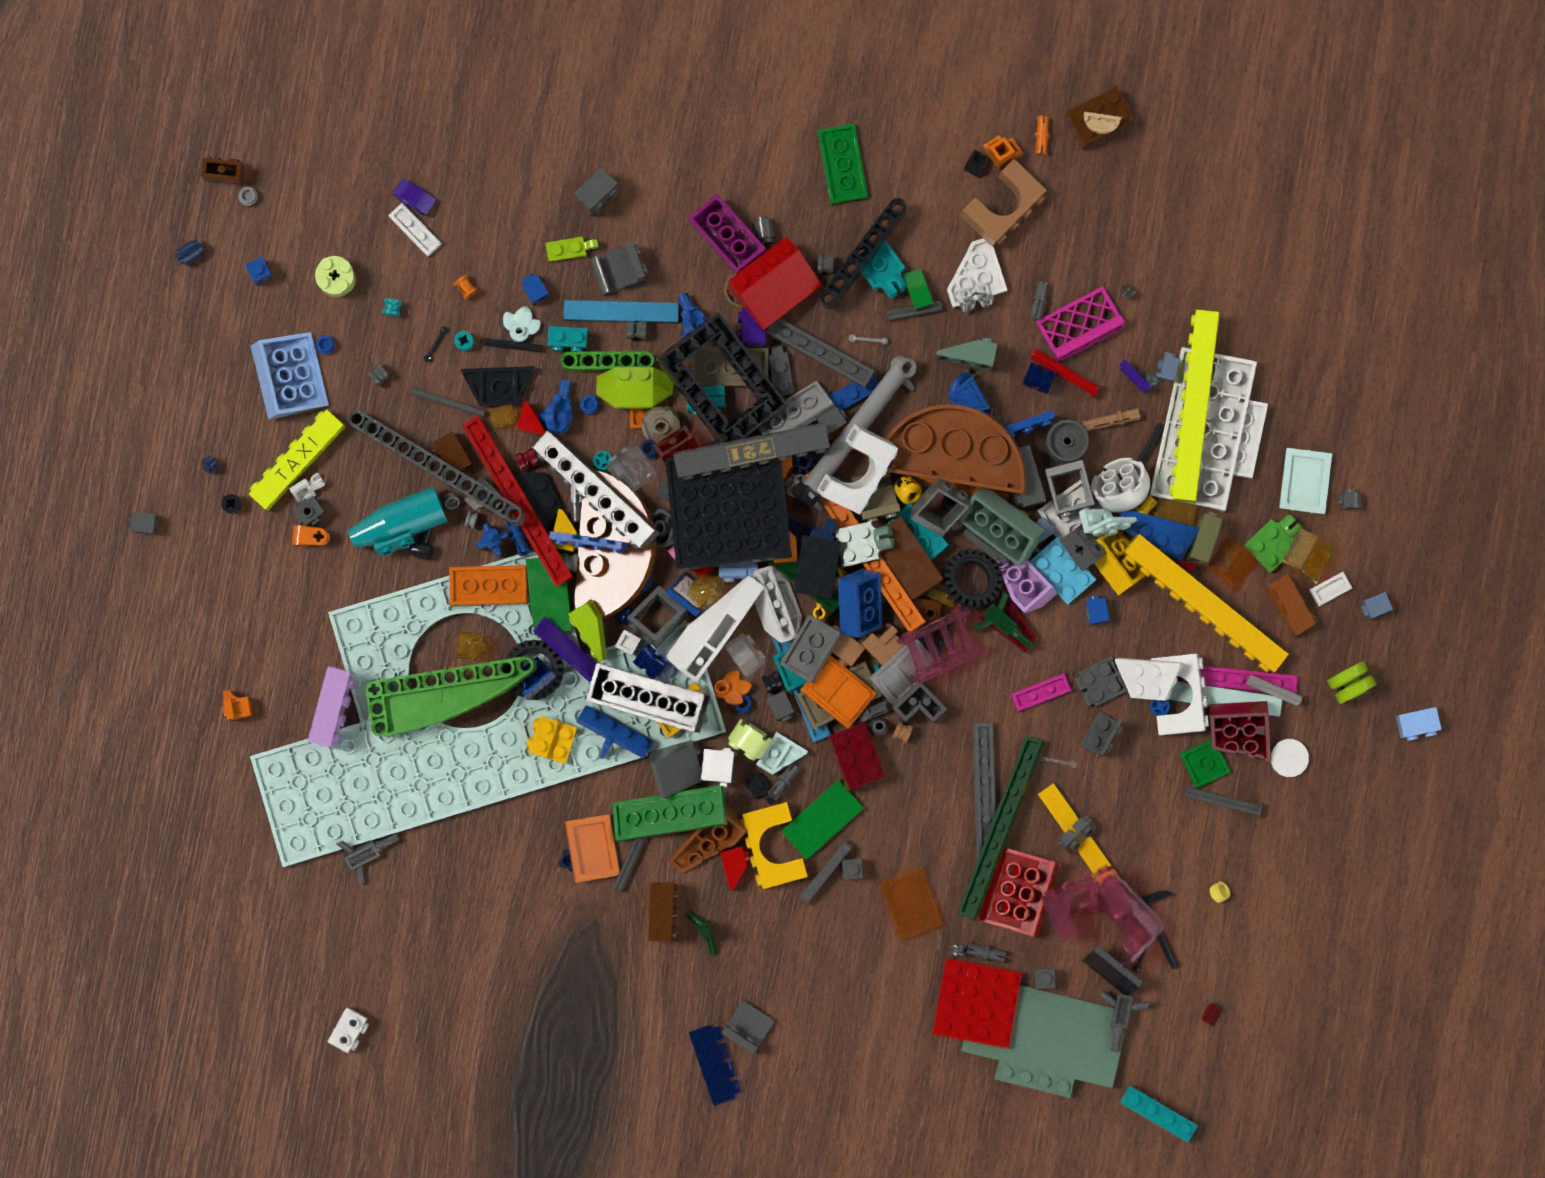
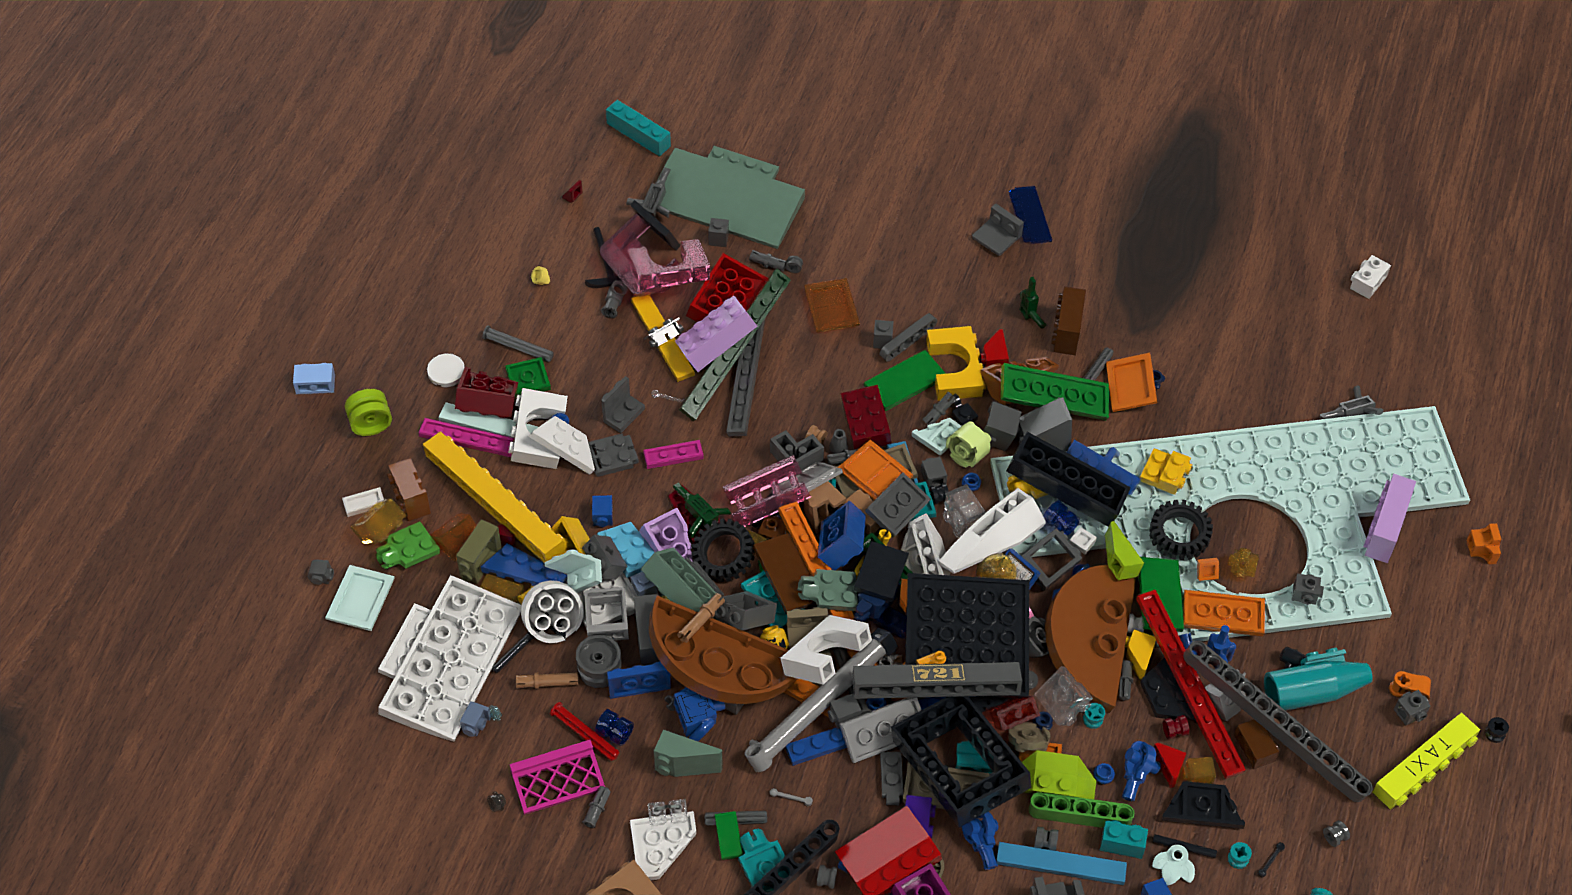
camera: 170 degrees left, 30 degrees down
dark blue plate [201,456,219,474] -> none
light blue slope [251,332,329,419] -> none
white plate [289,473,325,502] -> none
blue plate [316,335,335,355] -> none
bright green beam [366,657,537,737] -> none
dark grey bar [411,387,486,417] -> none
clear blue wing [523,656,556,700] -> none
brick [533,431,660,550] -> none
dark purple tile [533,617,597,682] -> none
wing [549,531,629,553] -> none
orange plate [714,671,752,705] -> none
dark grey plate [766,319,875,388] -> none
red plate [932,958,1022,1049] -> none
dark purple tile [1118,359,1151,393] -> none
neon yellow brick [1169,310,1220,503] -> none
light grey axle [1247,675,1302,706] -> none
sand blue brick [1361,592,1393,619] -> none
none -> dark grey connector [601,281,627,318]
none -> lavender brick [675,296,758,372]
none -> medium nougat pin [677,593,725,643]
none -> light orange arm [916,651,946,665]
none -> orange tile [1197,558,1219,581]
none -> dark grey brick [1292,573,1324,605]

